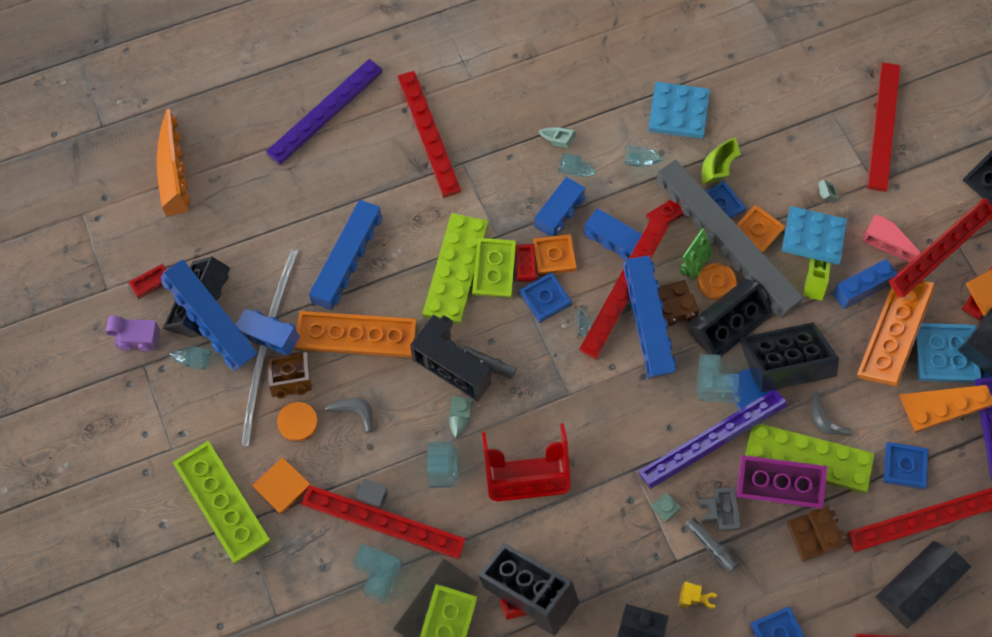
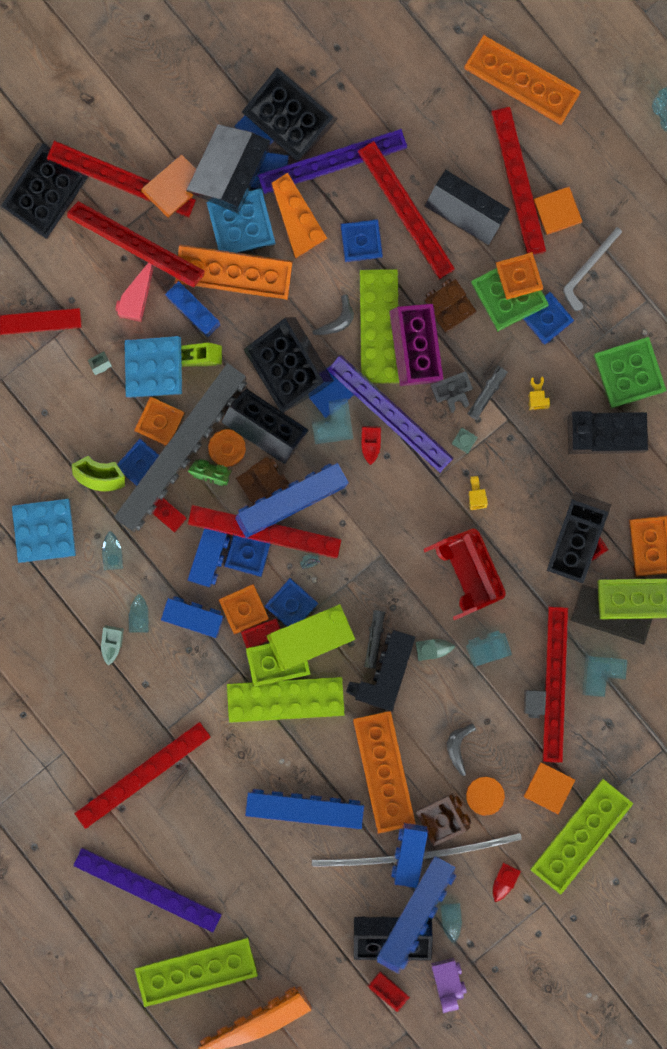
camera: 105 degrees left, 20 degrees up
none -> lime plate [135,937,258,1007]
none -> blue tile [224,535,271,577]
none -> lime brick [267,604,356,671]
none -> red plate [361,426,382,465]
none -> yellow piece [468,476,488,510]
none -> bright green plate [471,268,549,332]
none -> red plate [493,862,521,902]
none -> orange tile [496,252,543,300]

